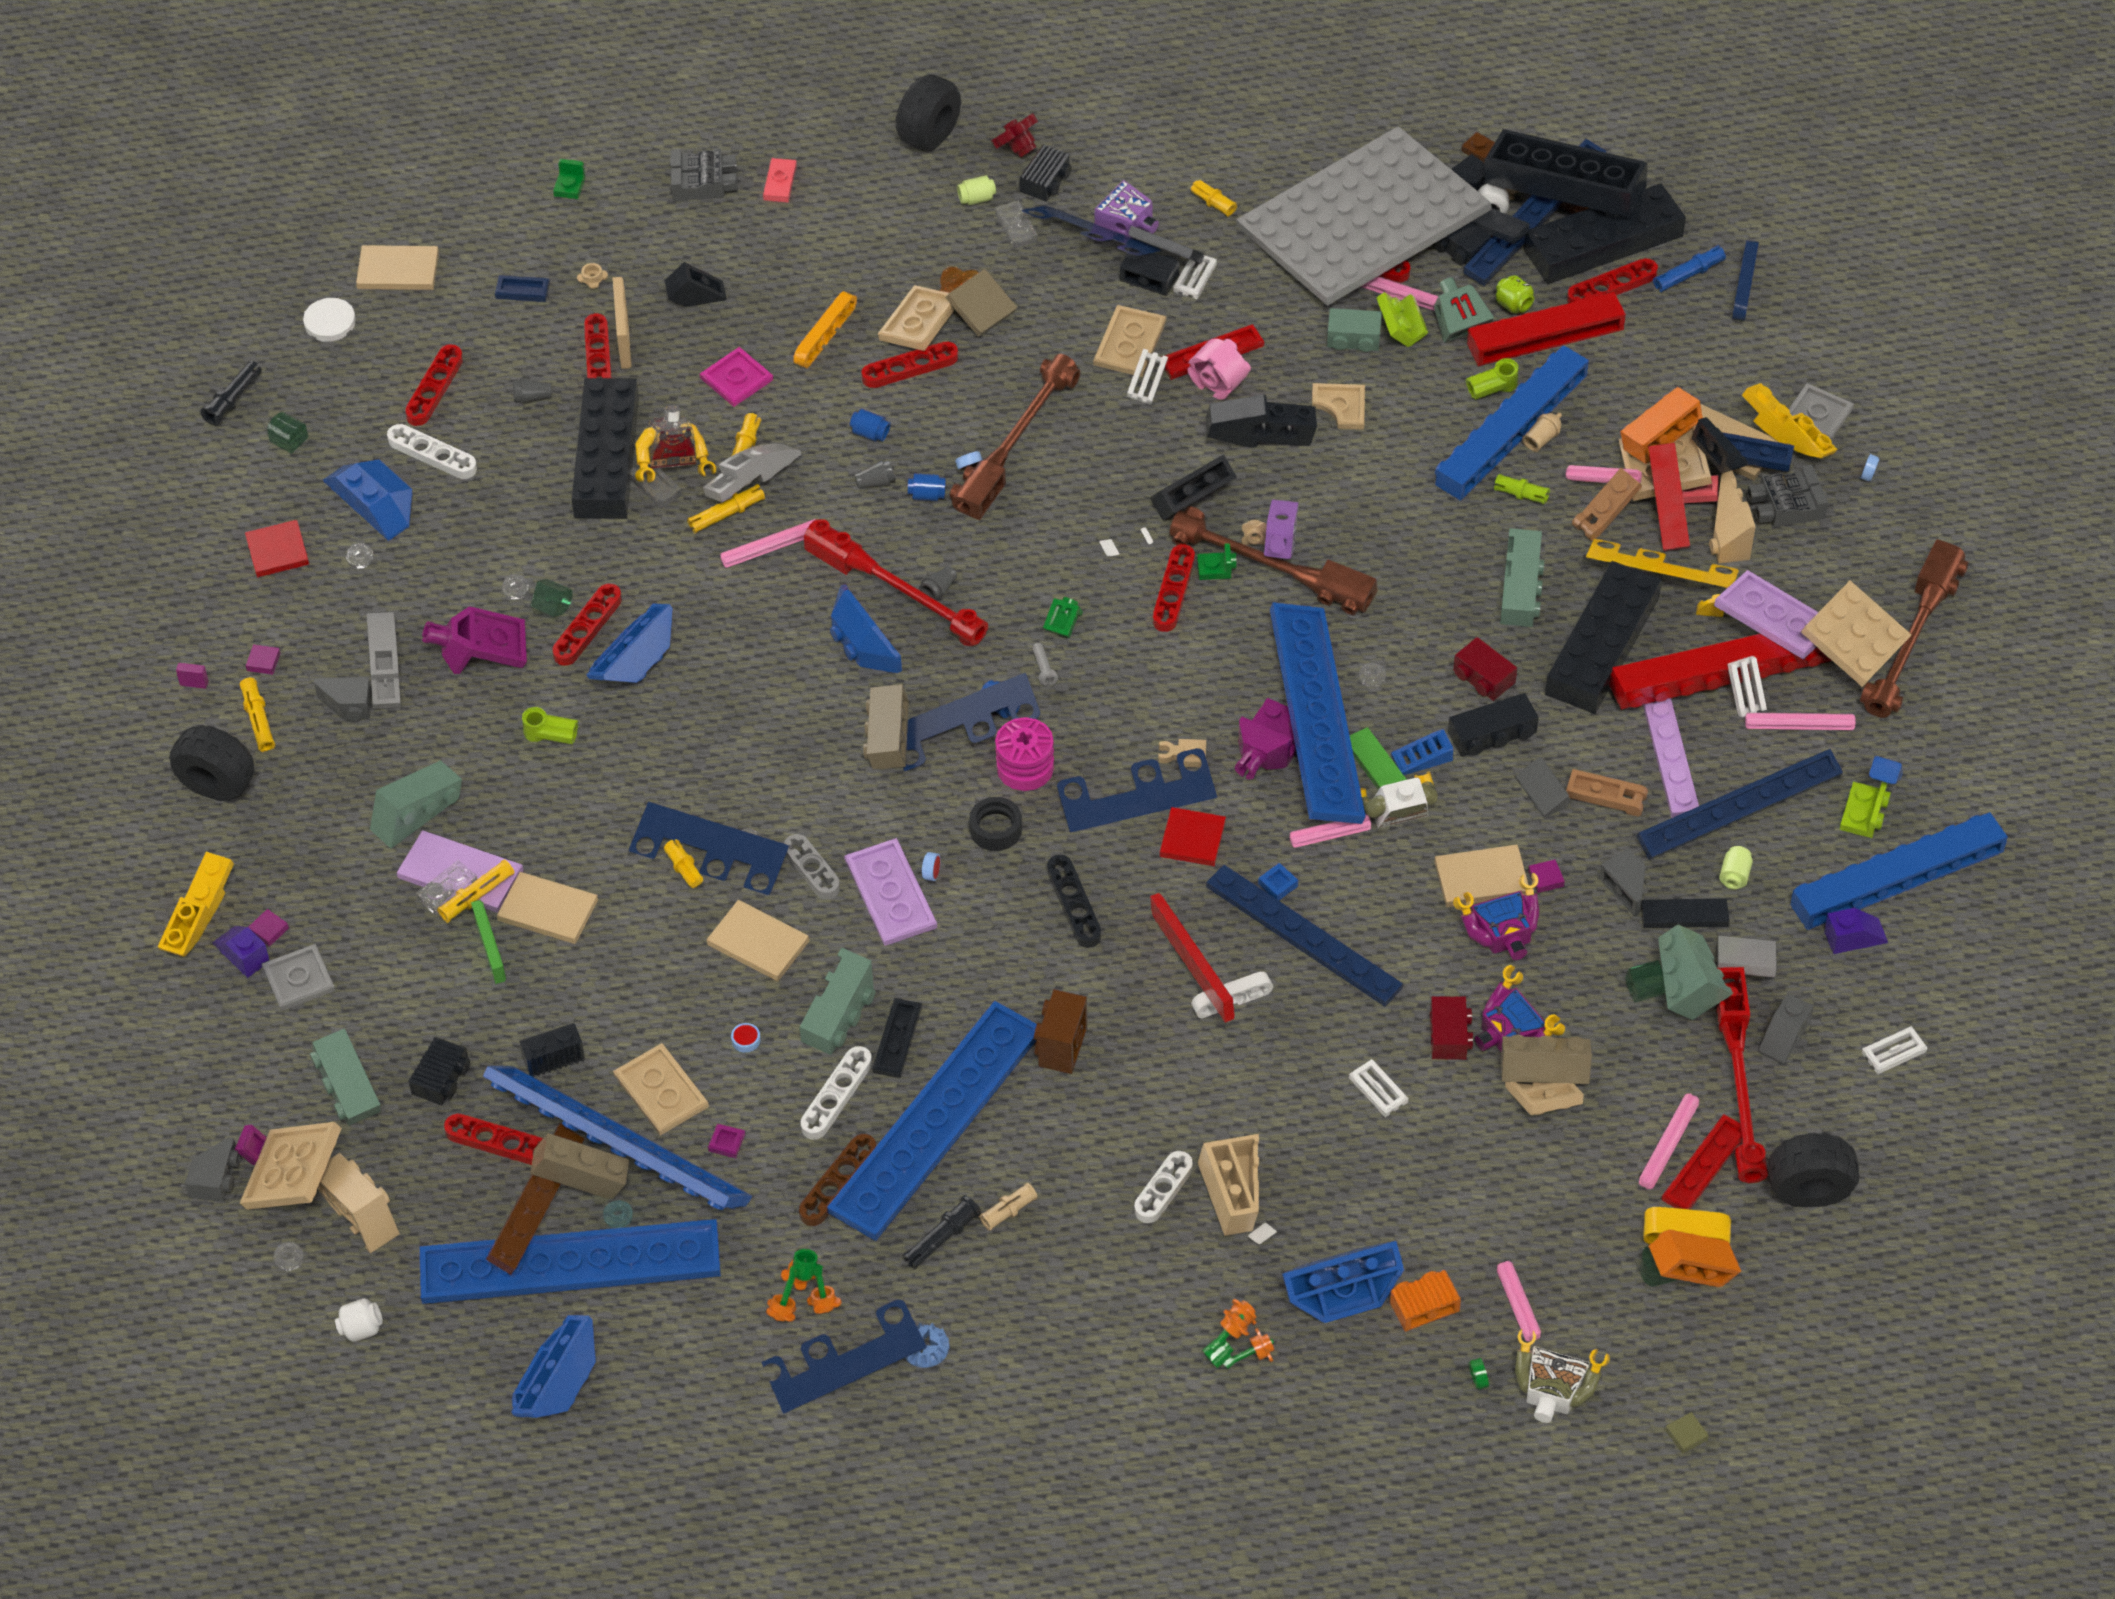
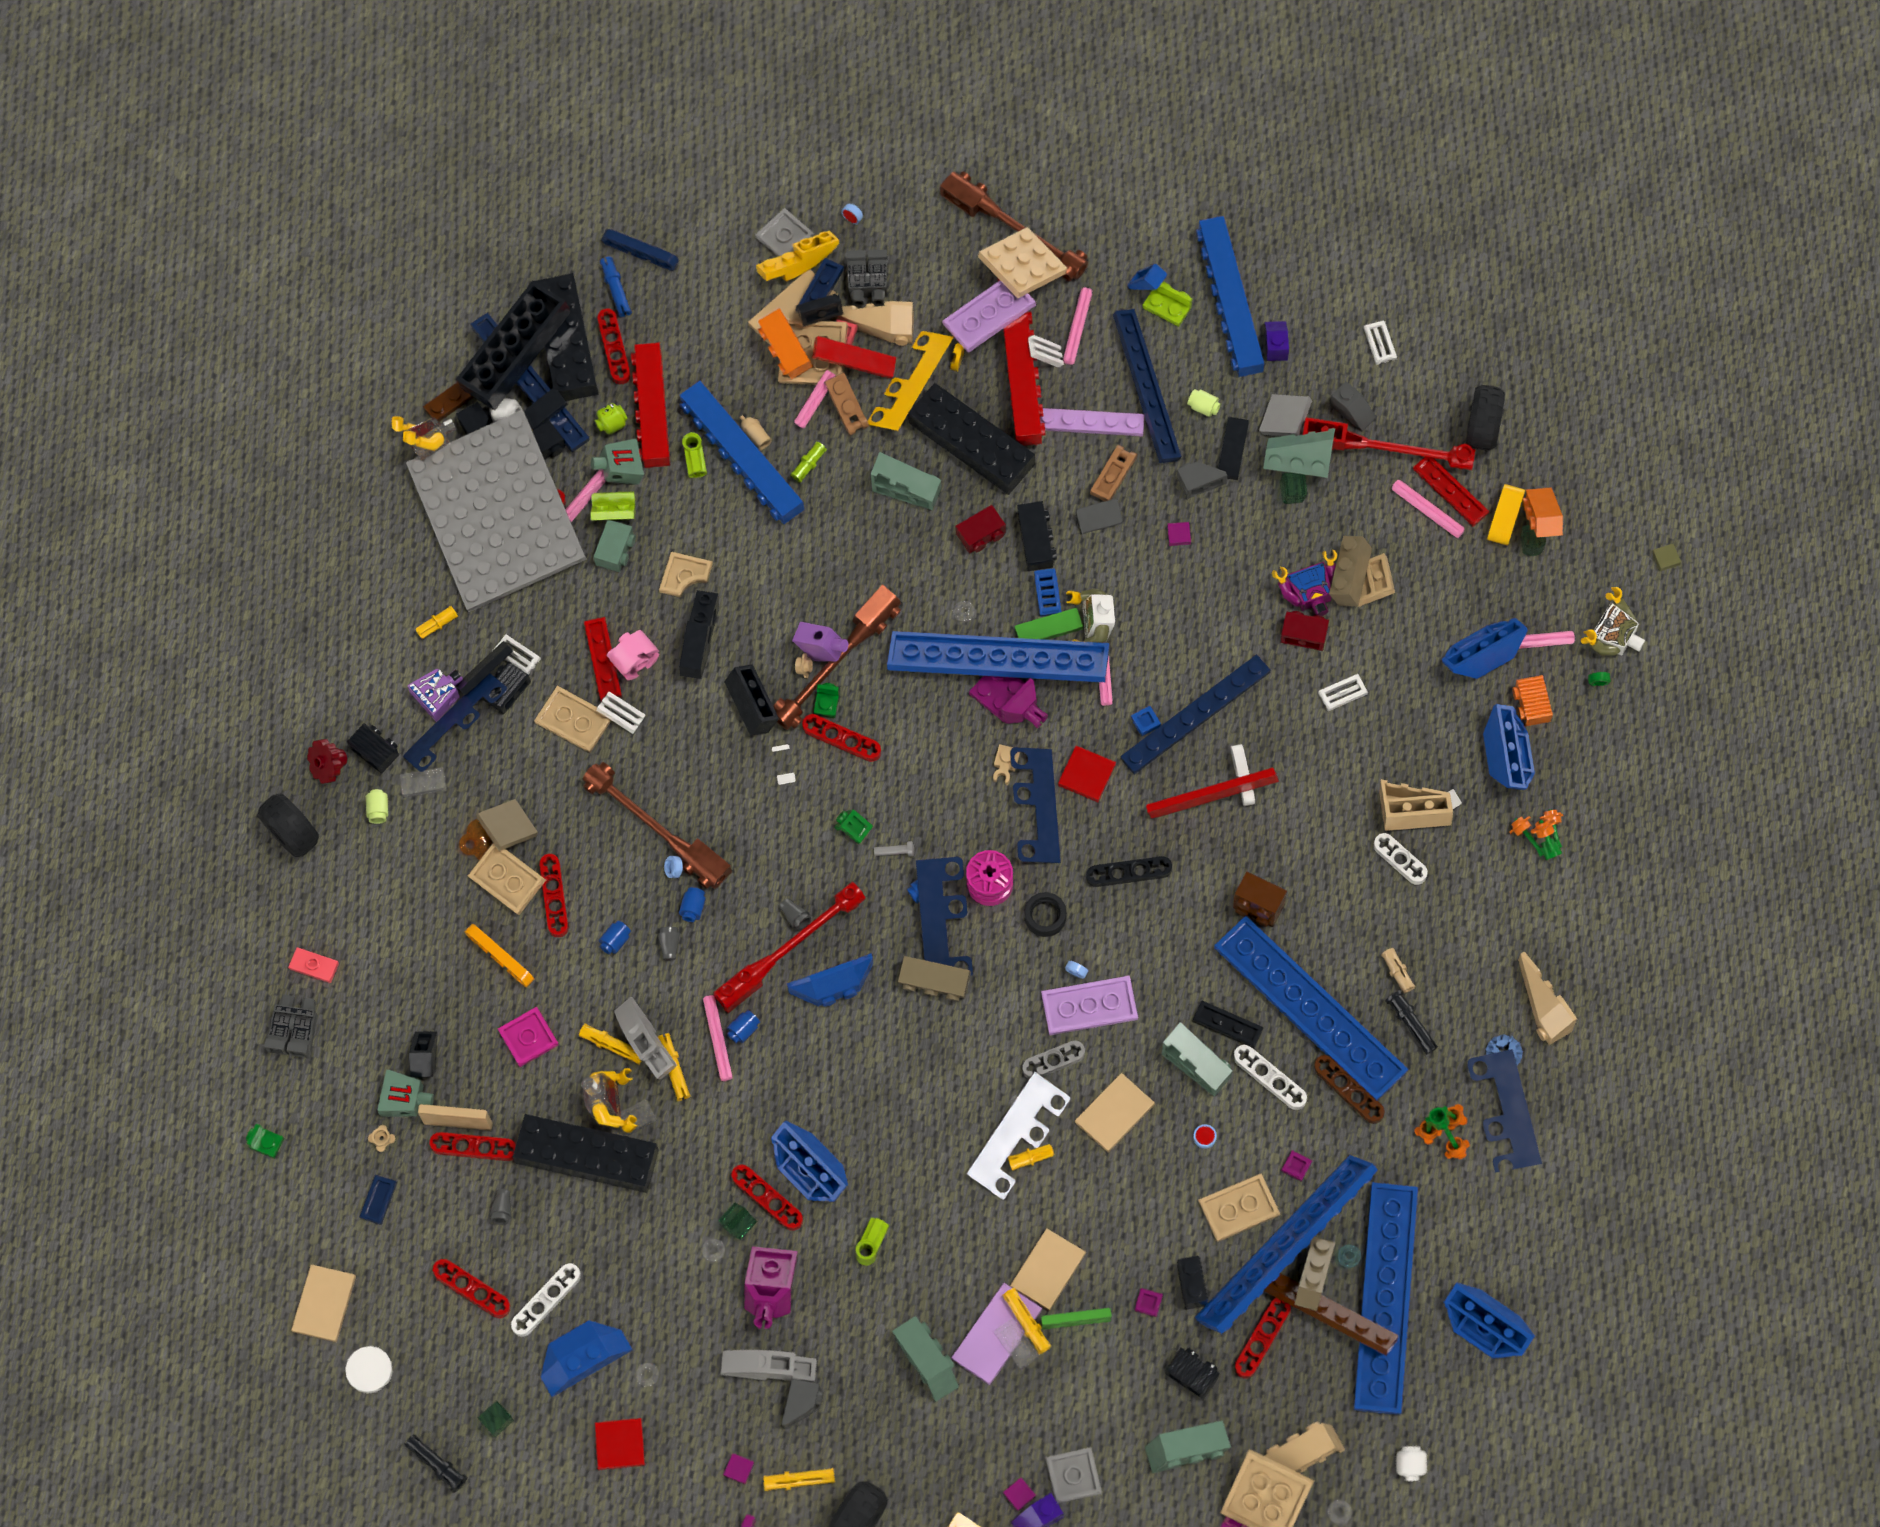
camera: 75 degrees left, 15 degrees up
tan tile [1434,844,1529,907] -> none
torso [1453,873,1539,960] -> none
none -> sand green torso [377,1070,434,1117]
none -> torso [391,416,456,461]
none -> blue brick [727,1010,760,1043]
none -> magenta tile [1135,1288,1163,1317]
none -> blue wedge [1442,618,1528,679]
none -> tan wedge [1518,952,1577,1045]

